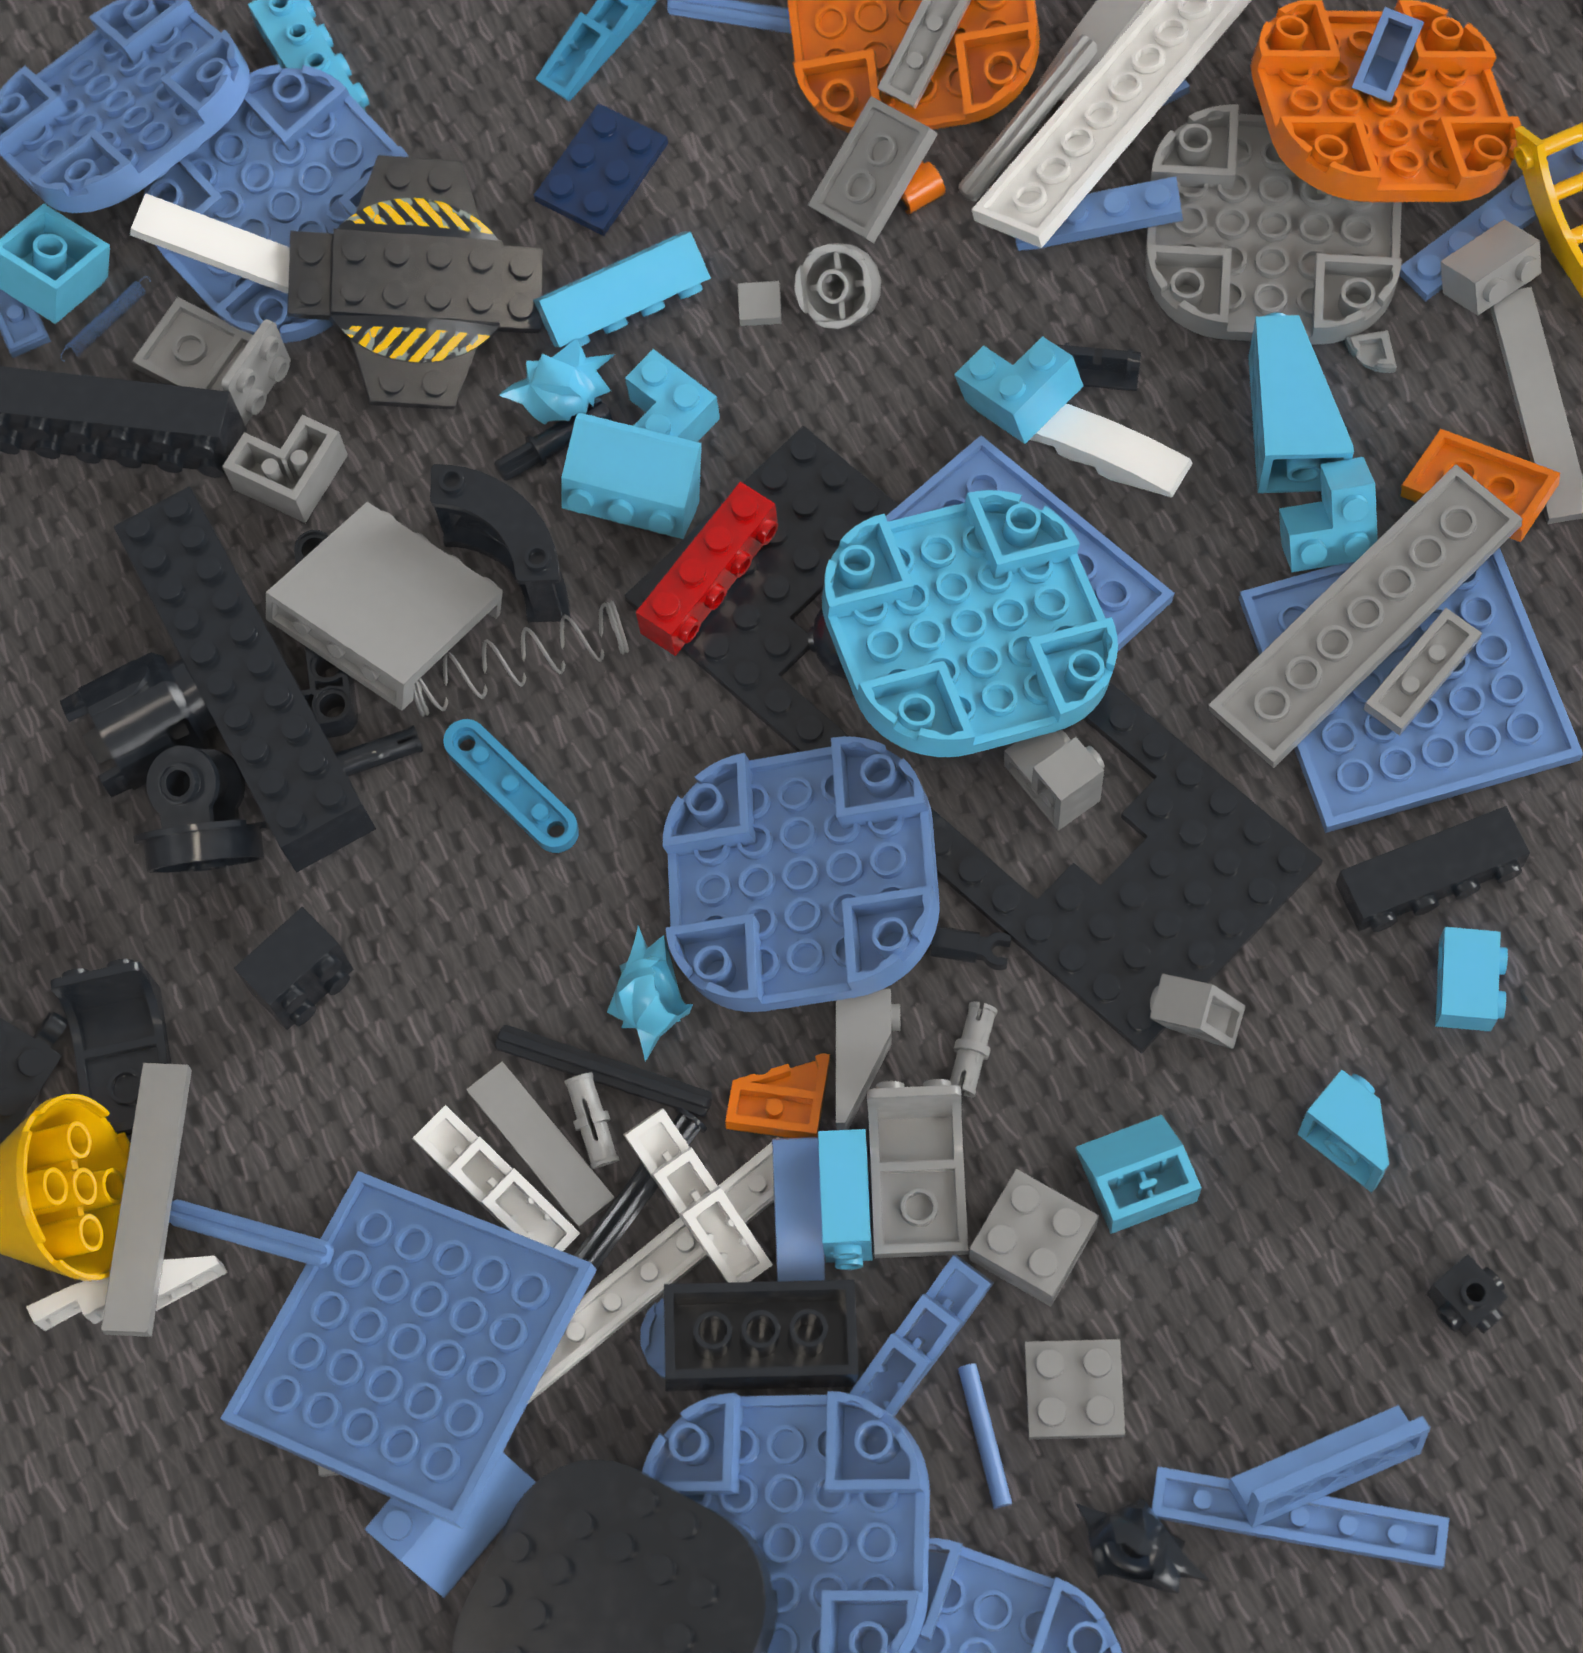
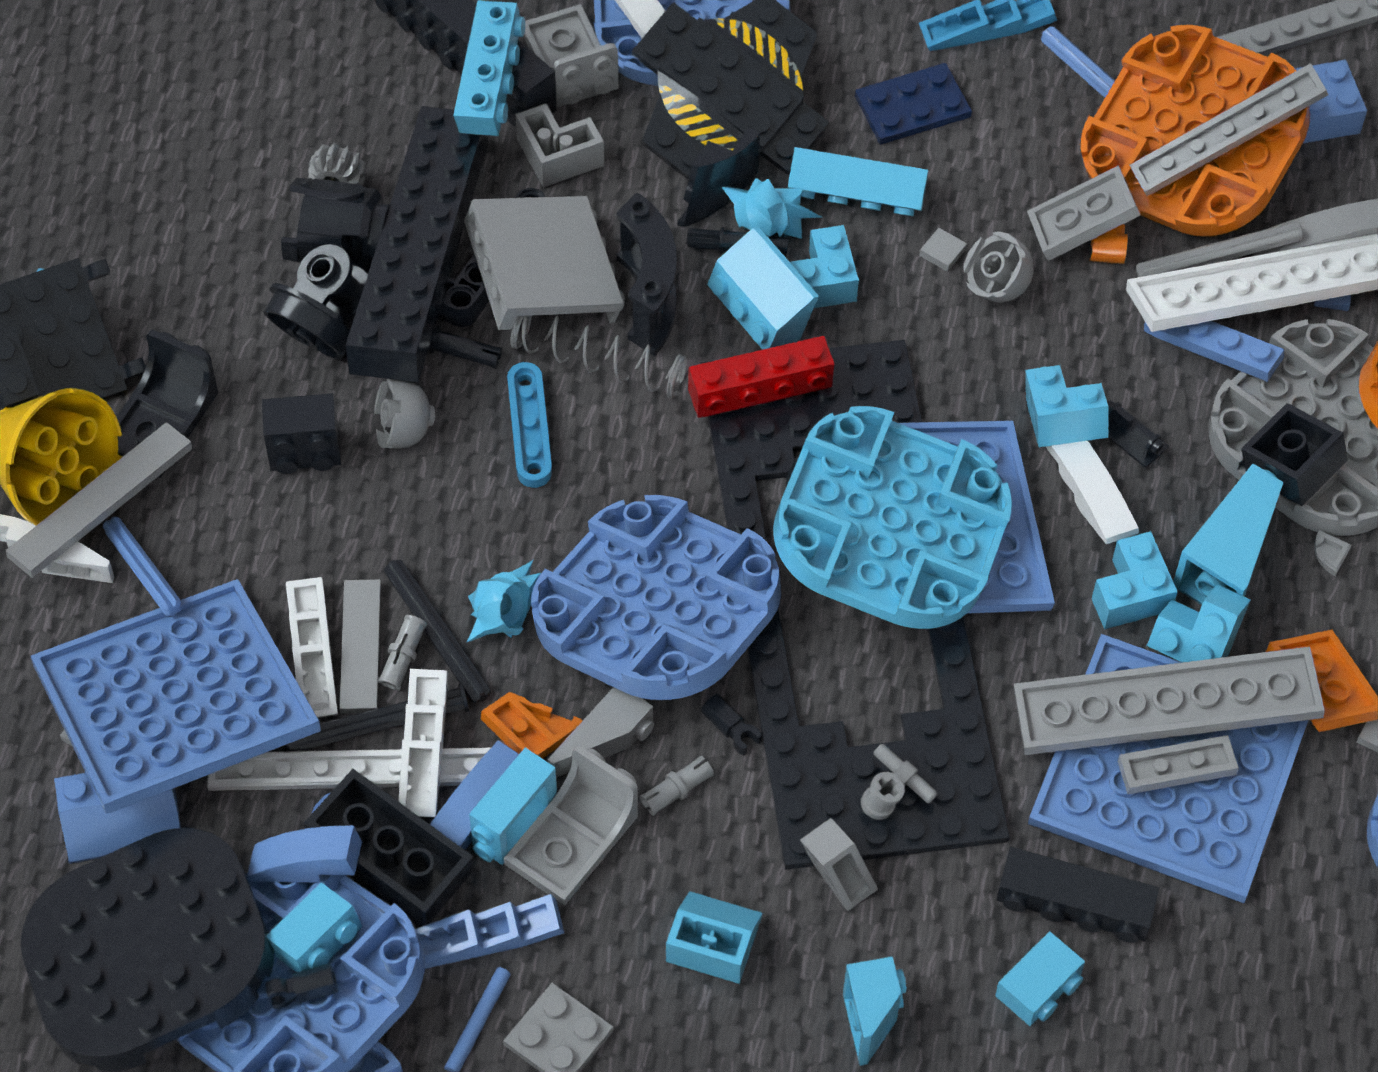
camera: 30 degrees right, 10 degrees down
light grey brick [969,1169,1099,1307] -> none
light grey brick [1004,730,1105,831] -> none
none -> medium blue slope [247,826,362,883]
none -> black bar [265,963,338,1009]
none -> medium azure brick [267,882,363,973]
none -> light grey gear [308,142,366,185]
none -> light grey cylinder [374,379,435,449]
none -> medium azure brick [453,0,525,136]
none -> black slope [677,127,760,228]
none -> light grey piece [861,744,937,820]
none -> medium azure brick [1092,531,1178,629]
none -> black brick [1241,403,1348,506]

